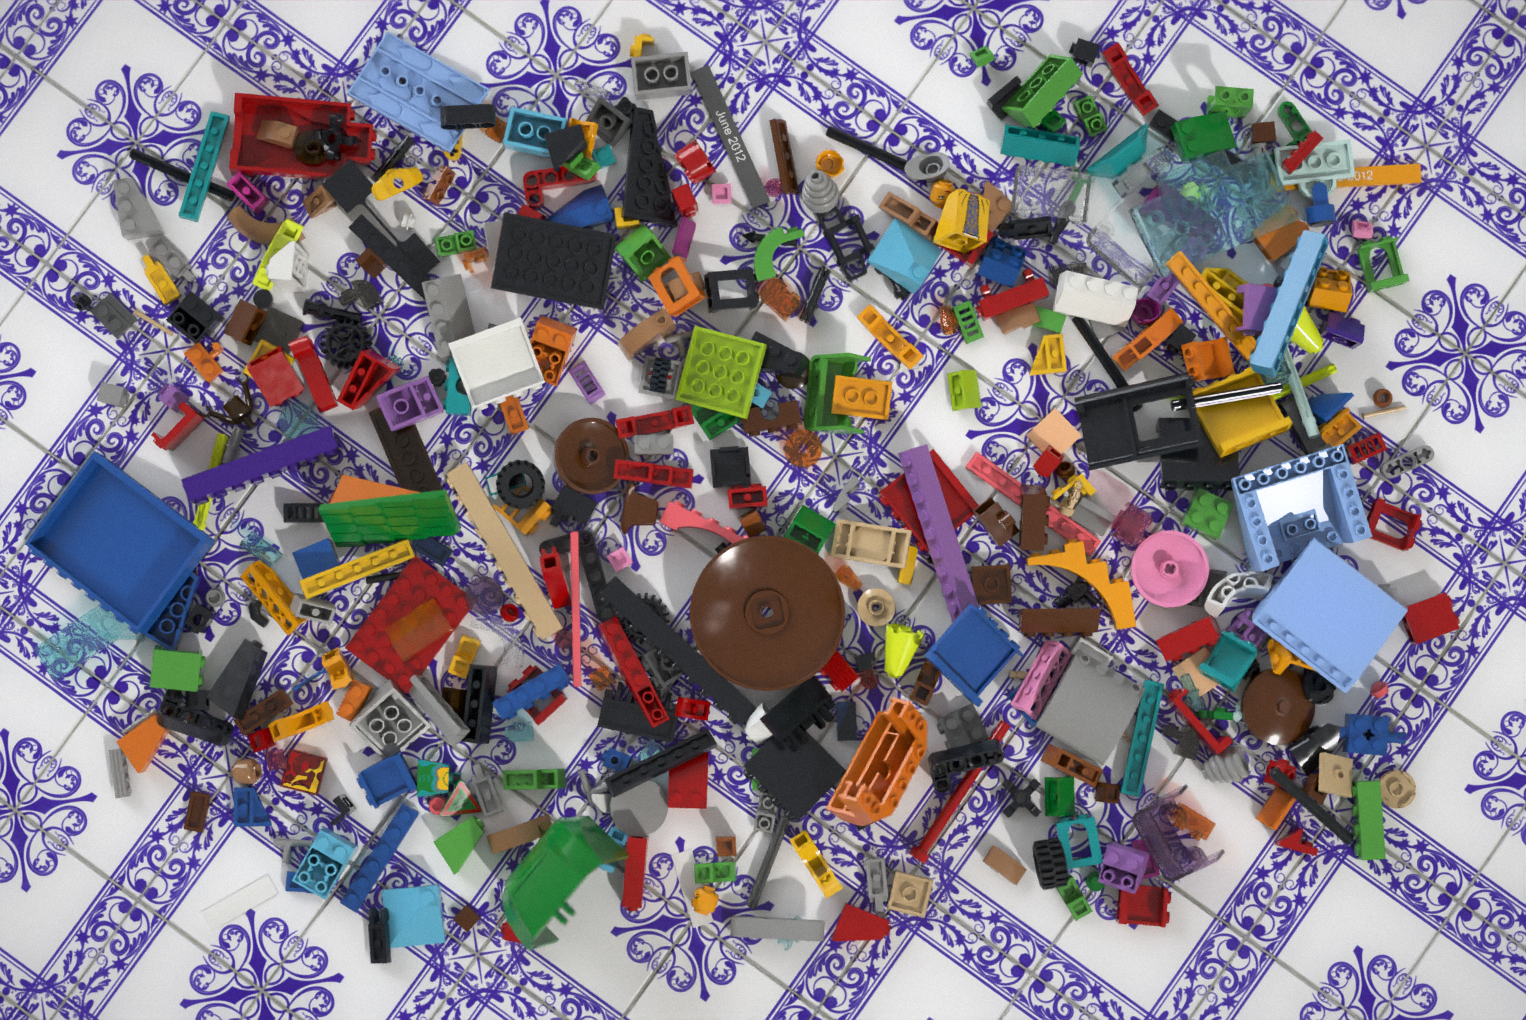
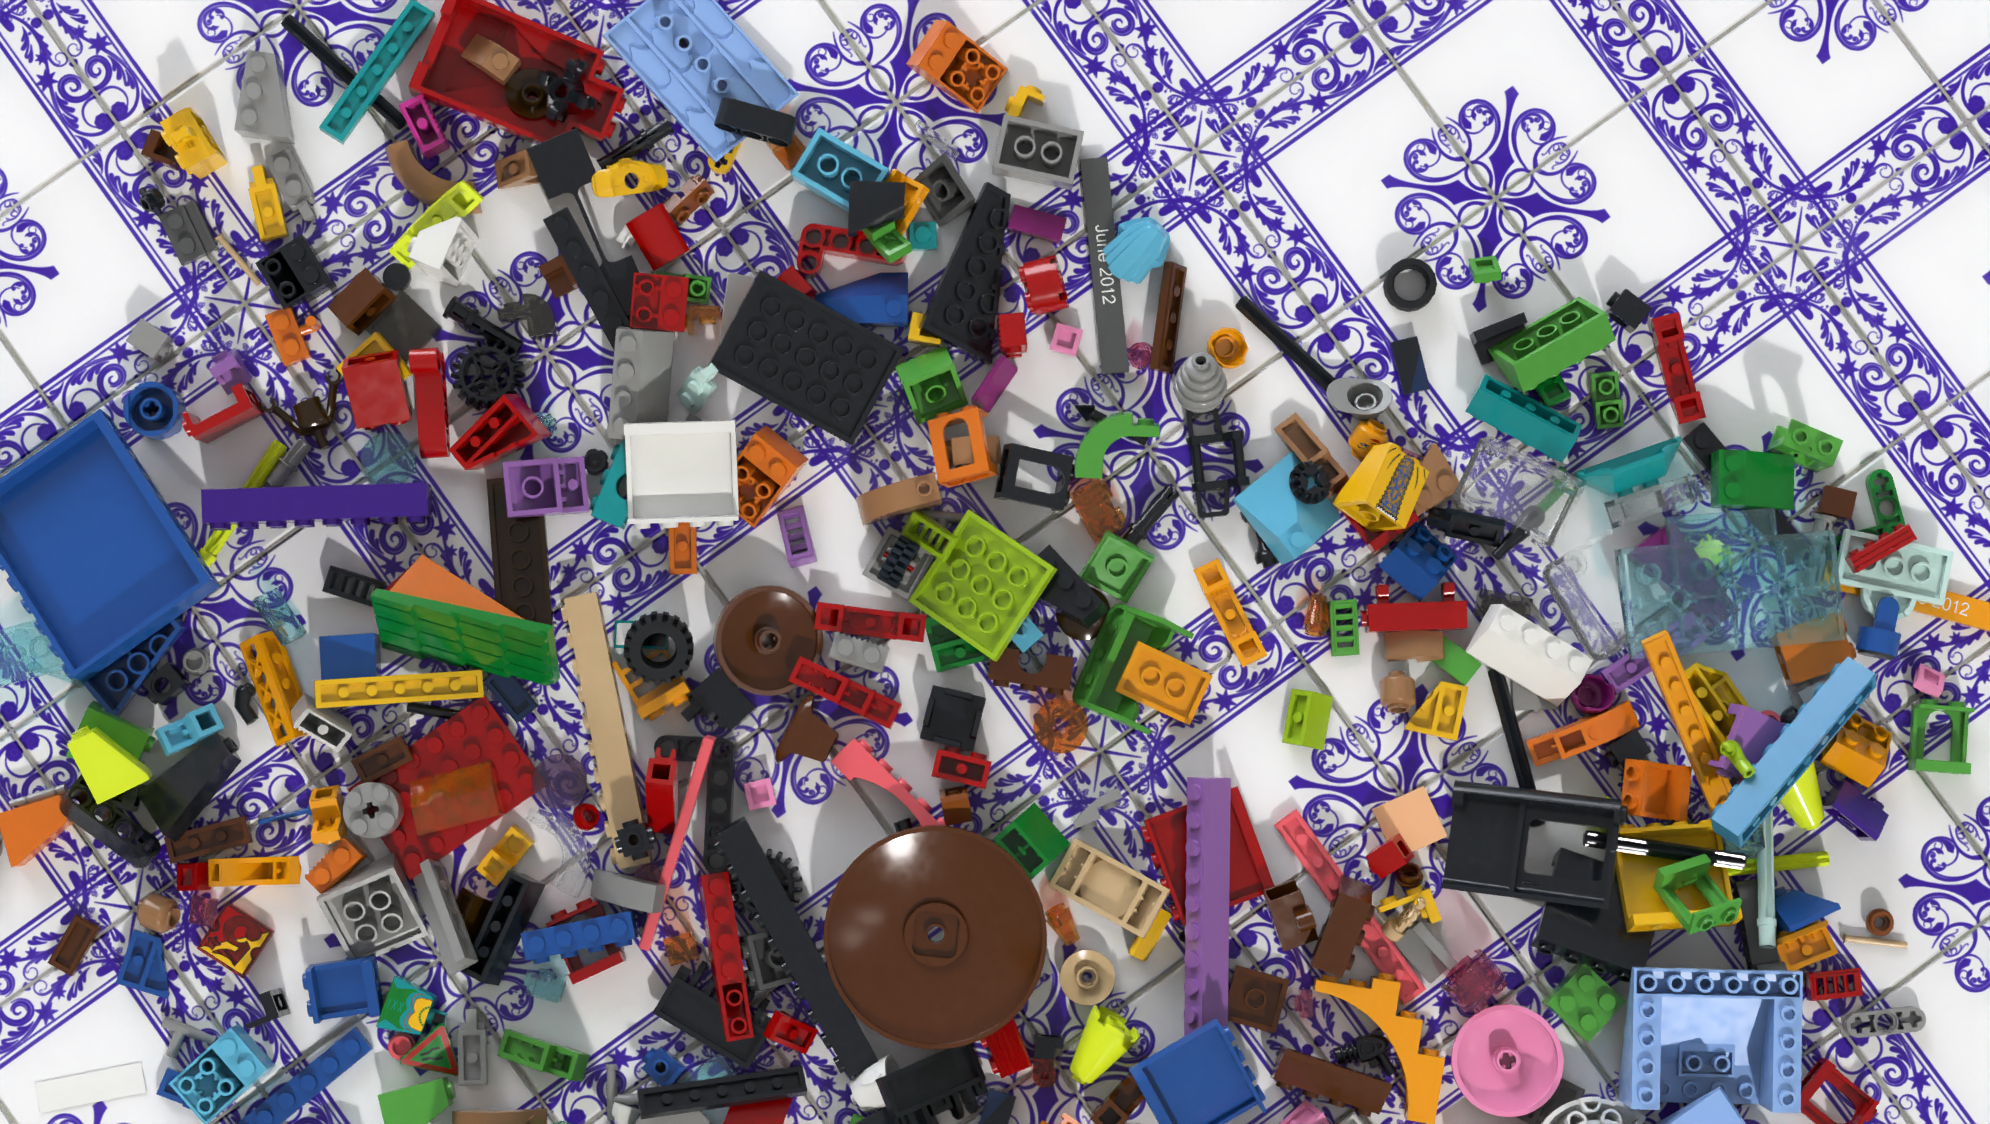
camera: 20 degrees right, 0 degrees up
black plate [615,97,637,118] -> none
none -> neon yellow slope [67,726,152,805]
none -> blue brick [123,381,186,440]
none -> reddish brown panel [141,129,180,171]
none -> medium azure brick [155,703,224,756]
none -> yellow hinge [159,107,228,179]
none -> light grey brick [343,782,404,838]
none -> reddish brown panel [351,731,414,783]
none -> light grey slope [590,869,666,913]
none -> black brick [614,819,657,861]
none -> red brick [626,203,690,271]
none -> red plate [629,272,689,332]
none -> light aqua hinge [676,363,718,415]
none -> lime slope [901,510,959,562]
none -> orange slope [906,20,1008,113]
none -> magenta slope [1008,204,1067,245]
none -> bright green tile [1079,530,1155,603]
none -> medium azure hair [1103,217,1170,284]
none -> black gear [1289,460,1332,504]
none -> clear pink plate [1294,988,1313,1018]
none -> medium nougat head [1380,671,1416,713]
none -> black tyre [1383,258,1437,312]
none -> black tile [1389,336,1430,396]
none -> bright green panel [1653,854,1742,935]
none -> lime arm [1720,739,1755,778]

